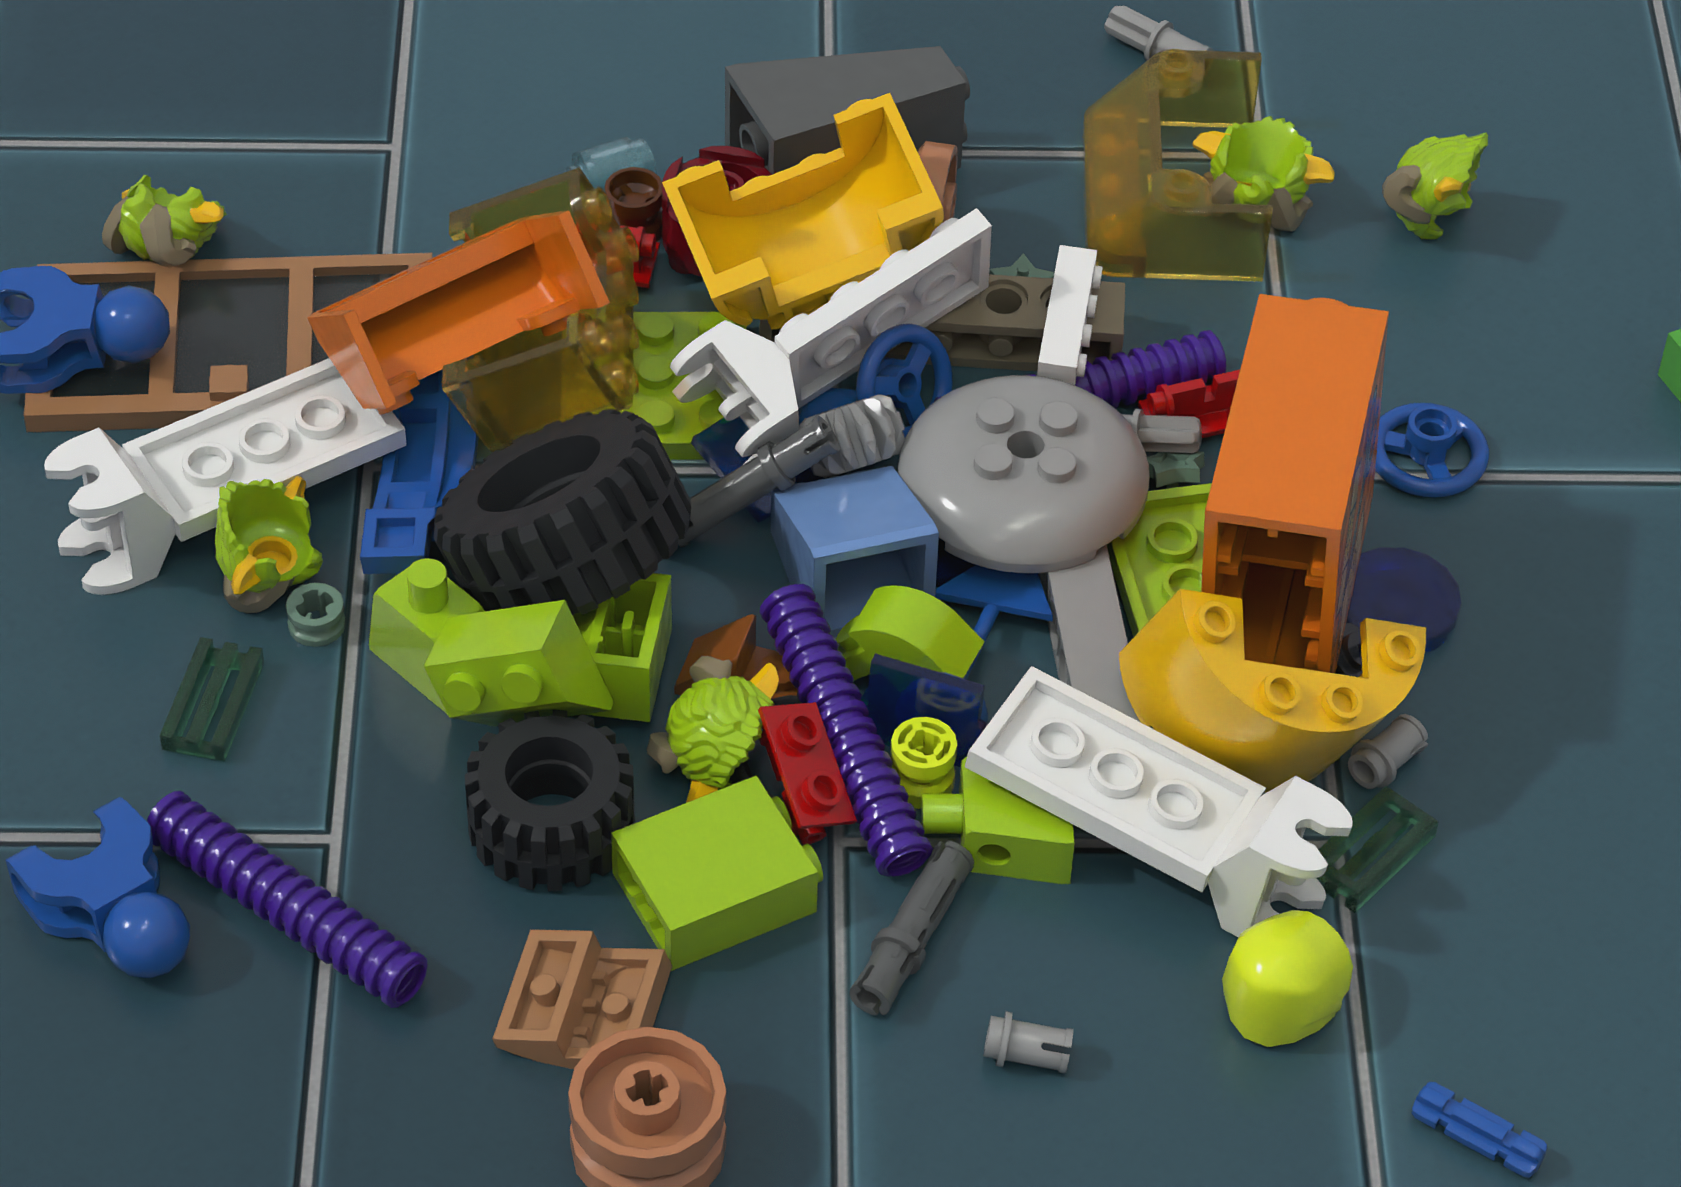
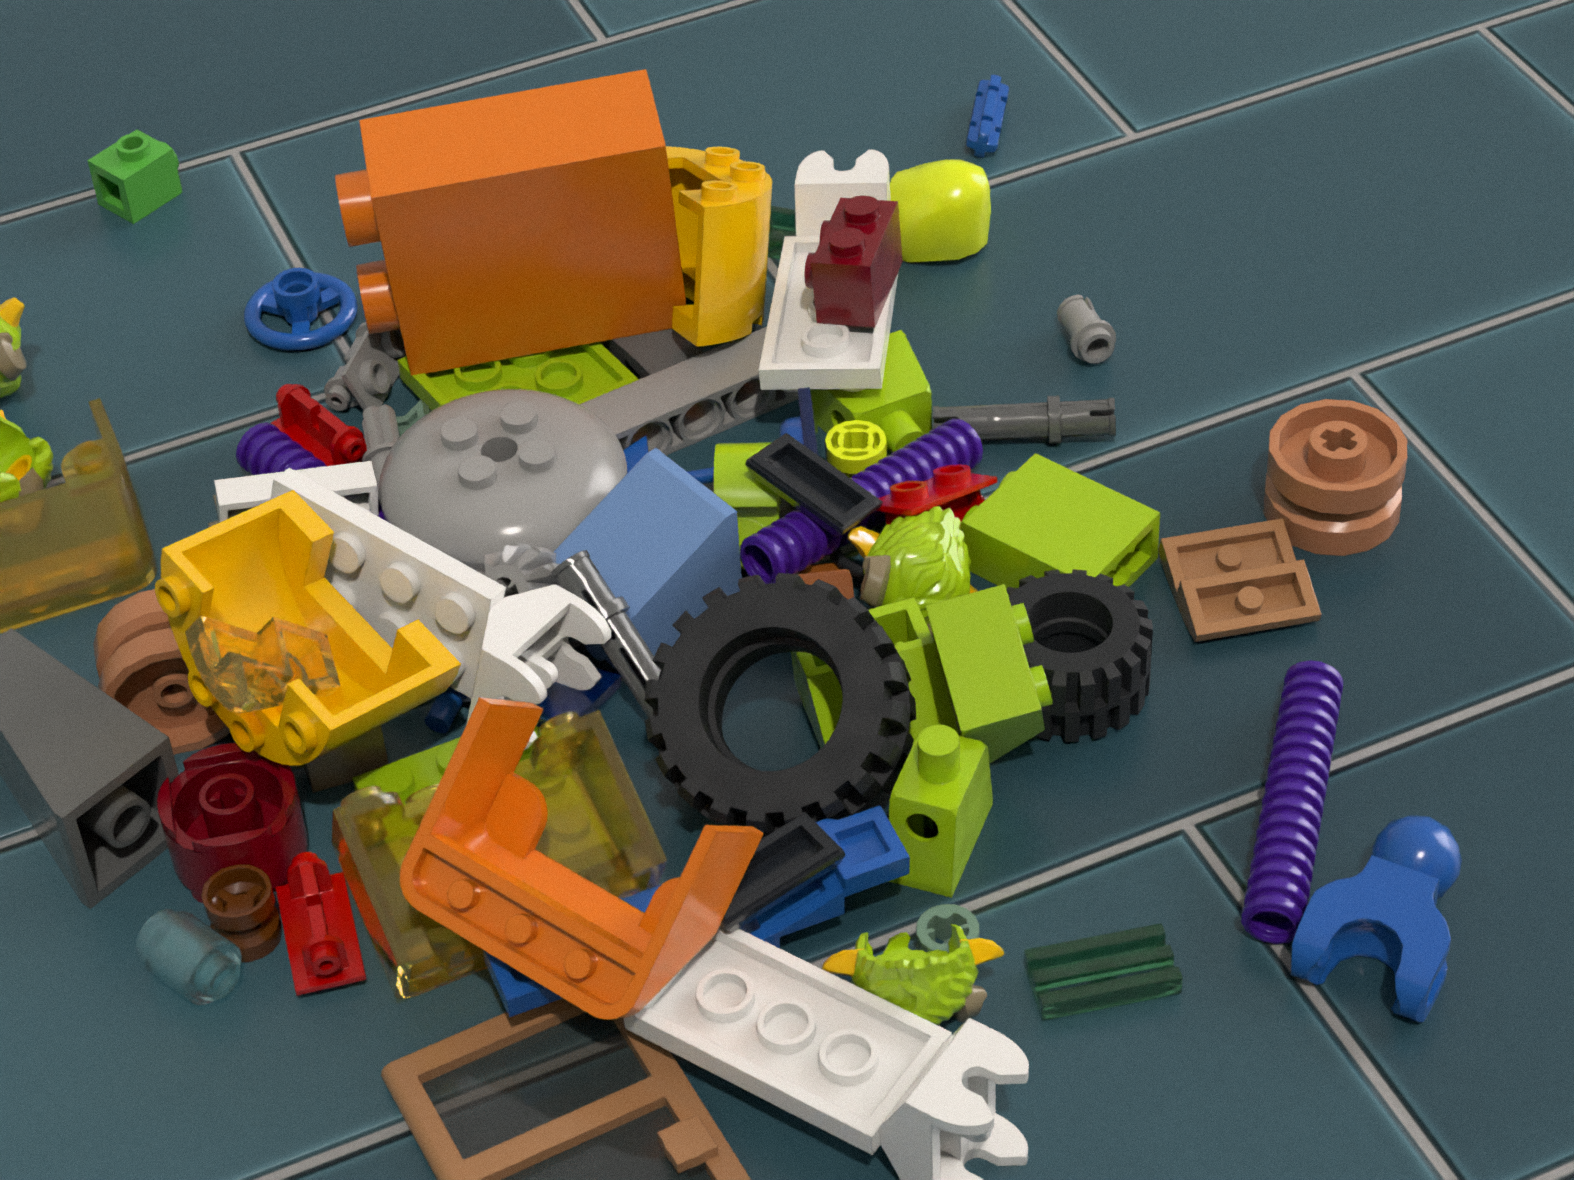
camera: 110 degrees left, 5 degrees down
none -> clear yellow slope [185,615,340,714]
none -> black tile [721,812,846,932]
none -> black tile [745,433,883,538]
none -> dark red brick [804,196,903,328]

